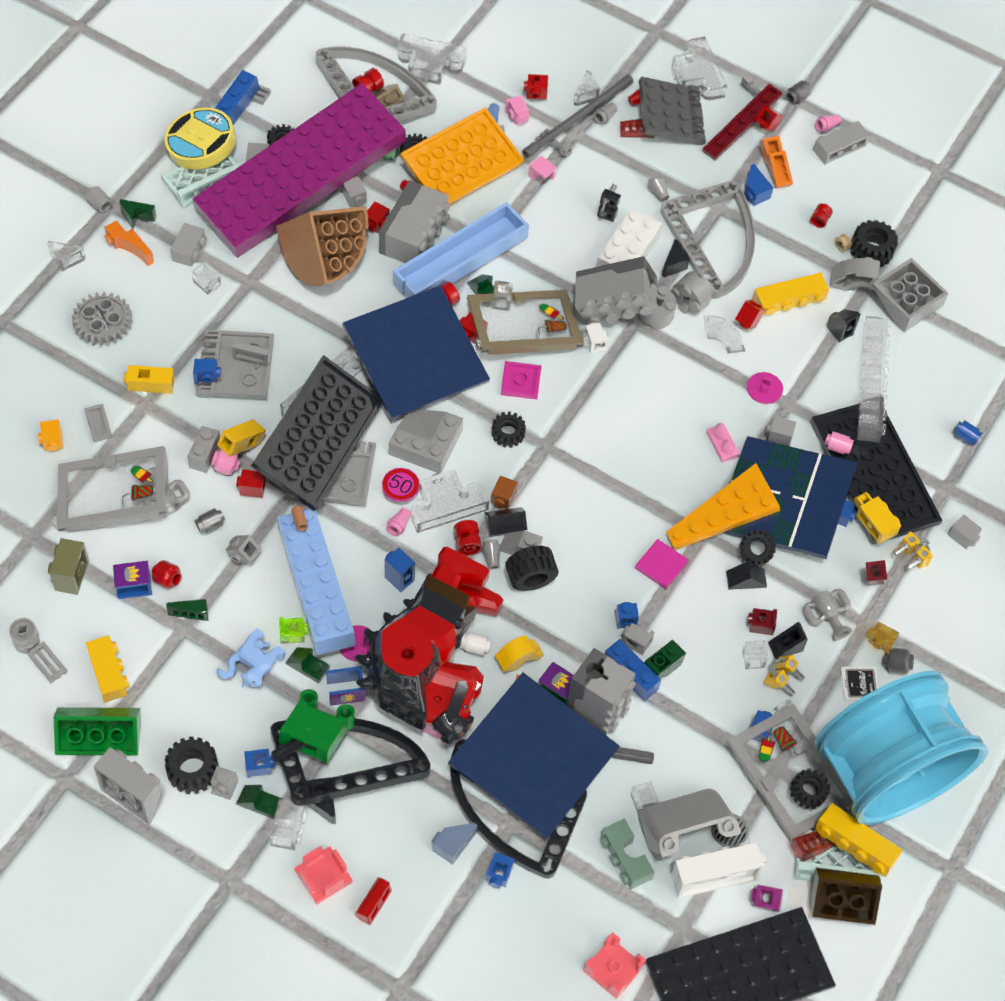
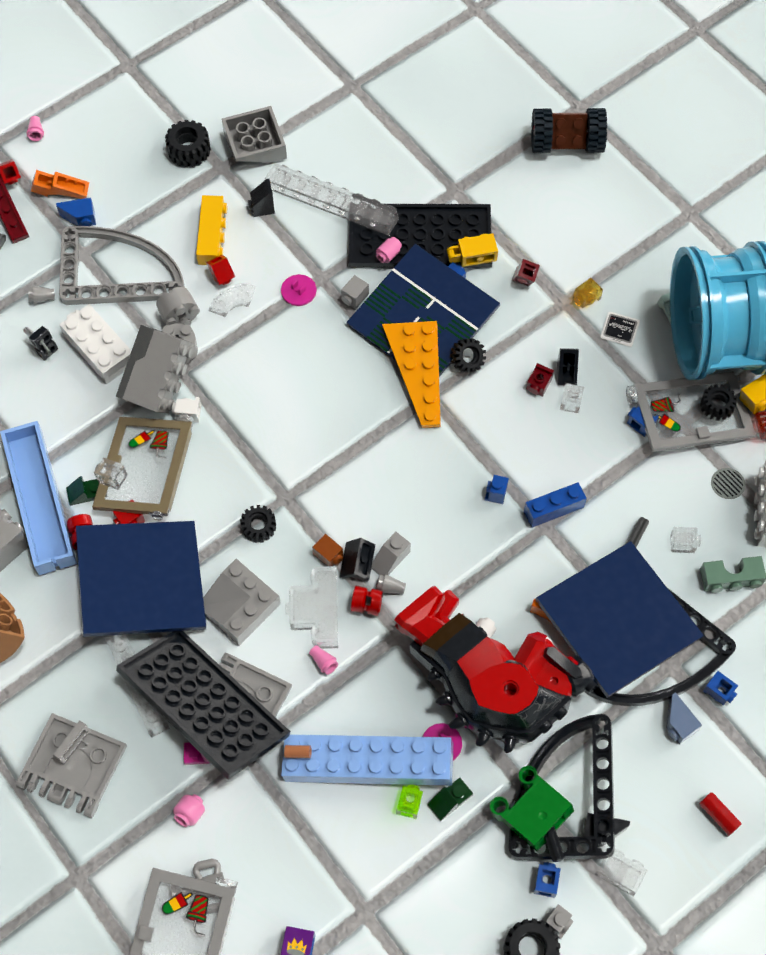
camera: 65 degrees left, 5 degrees up
light grey tile [84,404,113,442] -> none
yellow brick [123,365,175,394] -> none
red head [151,560,182,589] -> none
dark green slope [166,599,209,621] -> none
light grey brick [187,426,220,473] -> none
blue brick [193,358,221,385] -> none
flat silver brick [194,508,225,534] -> none
light blue animal [216,628,286,688] -> none
yellow brick [217,419,266,457] -> none
light grey brick [226,535,262,563] -> none
red brick [236,469,266,498] -> none
dark green slope [236,785,283,819] -> none
coral panel [294,846,353,905] -> none
blue piece [326,666,365,706] -> none
piece [382,468,420,502] -> none
blue brick [385,548,415,593] -> none
yellow brick [495,635,544,672] -> none
dark pink tile [501,361,542,400] -> none
black tyre [505,545,559,591] -> none
dark purple piece [539,662,573,705] -> none
light grey piece [567,648,636,736] -> none
light grey brick [622,623,655,656] -> none
dark pink tile [635,539,689,590] -> none
light grey windscreen [641,789,741,857] -> none
dark green slope [644,639,686,677] -> none
black slope [662,239,690,277] -> none
bright pink tile [706,423,740,463] -> none
black slope [726,561,767,590] -> none
piece [764,655,805,696] -> none
light grey piece [803,589,852,640] -> none
red wheel [810,203,833,228] -> none
light grey brick [813,121,870,165] -> none
light grey brick [830,257,880,291] -> none
tan bush [835,234,852,252] -> none
dark grey head [884,648,914,674] -> none
piece [892,532,933,570] -> none
light grey brick [948,515,982,549] -> none
blue brick [953,420,983,446] -> none

